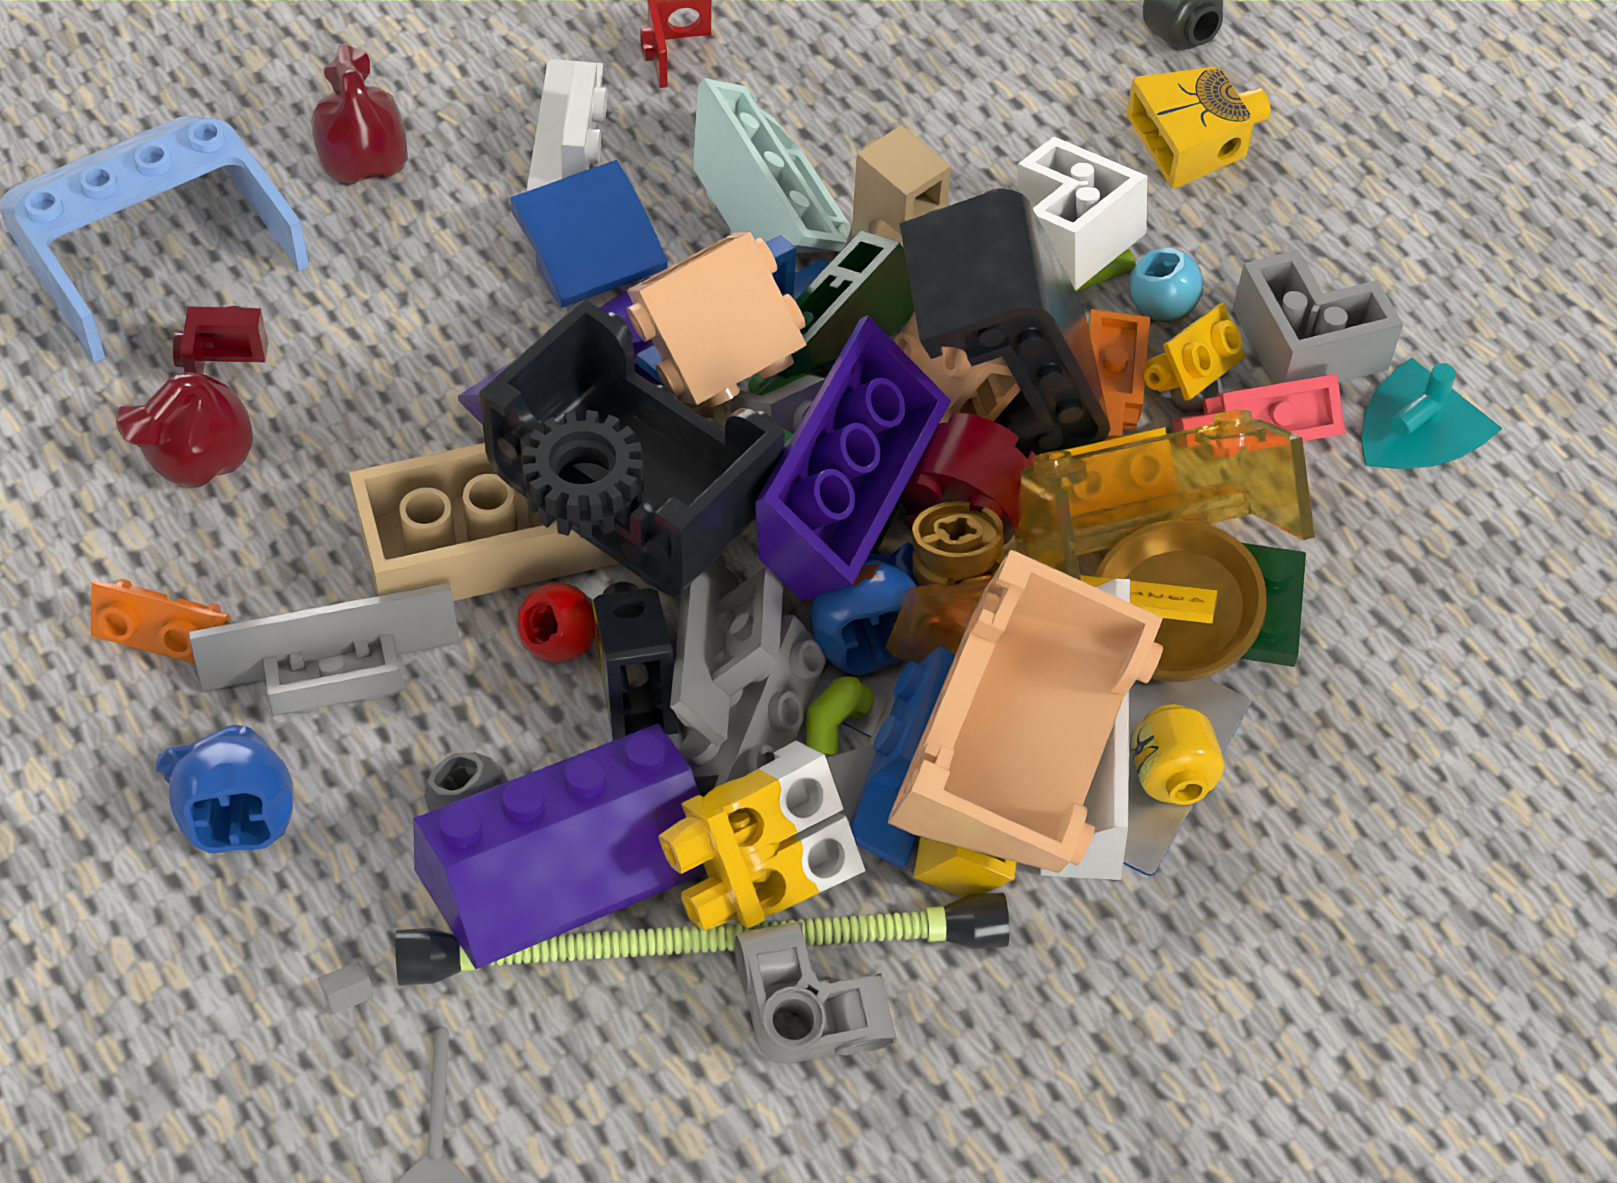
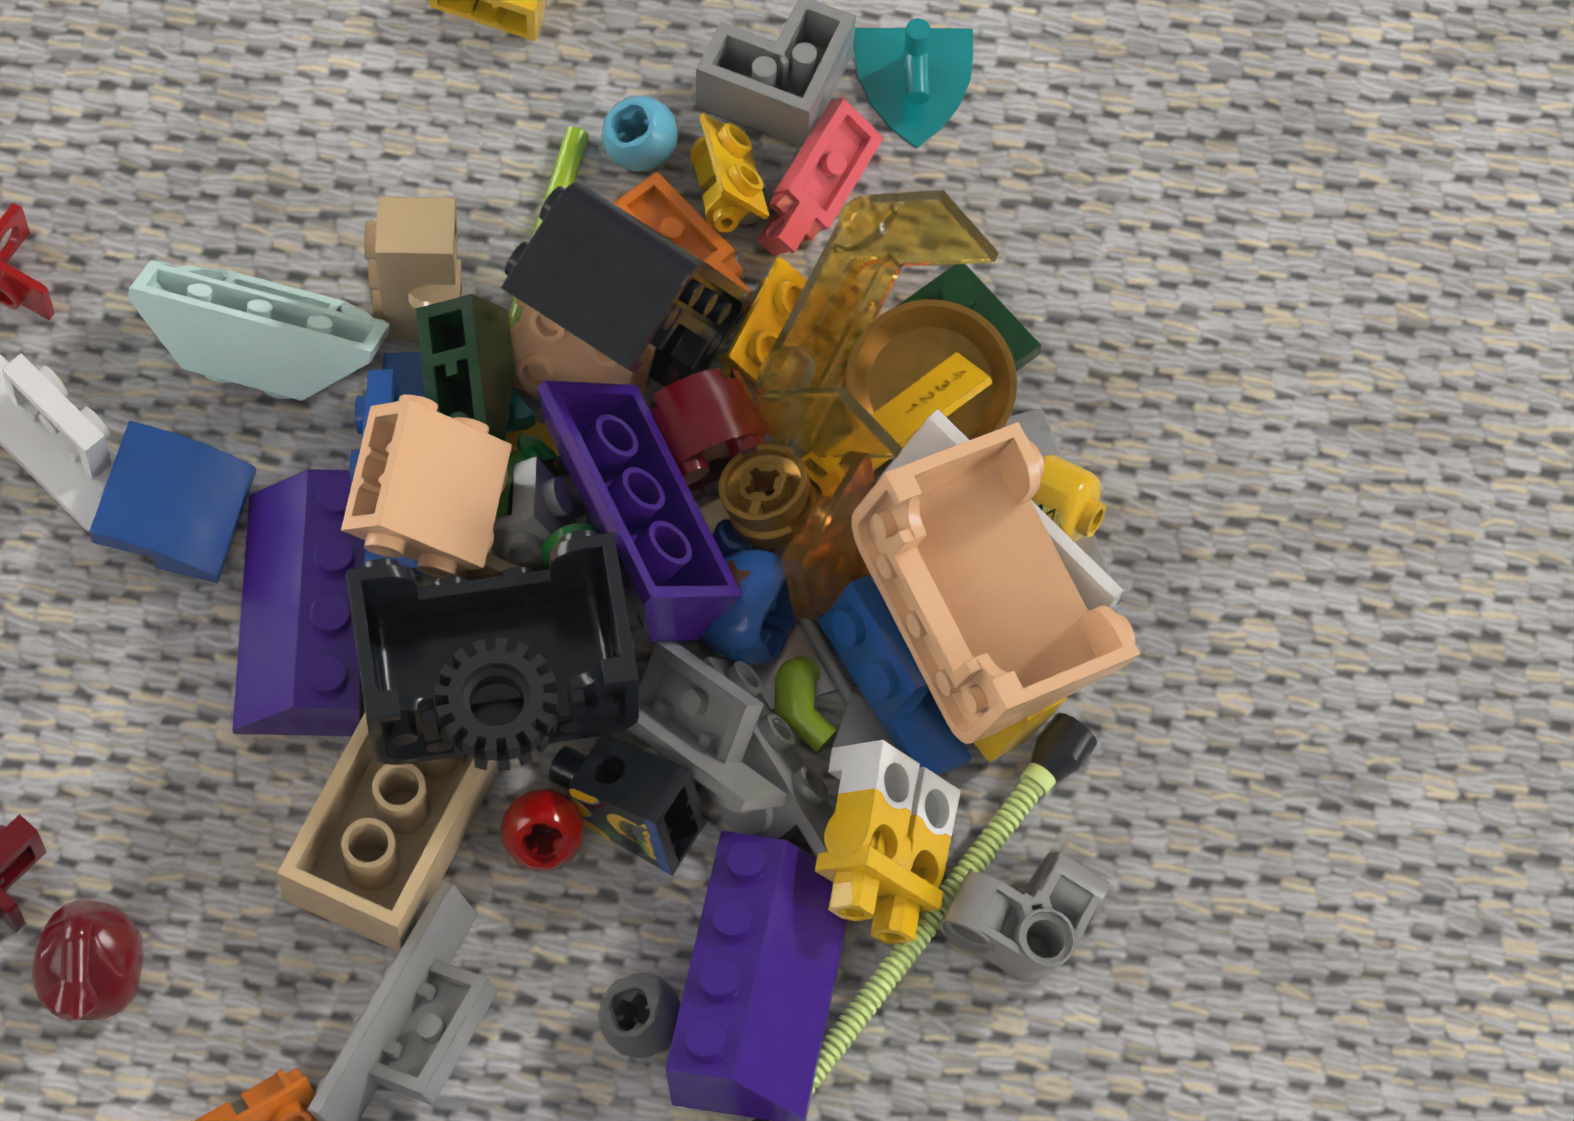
camera: 50 degrees left, 10 degrees up
white brick [1018,137,1147,291] -> none

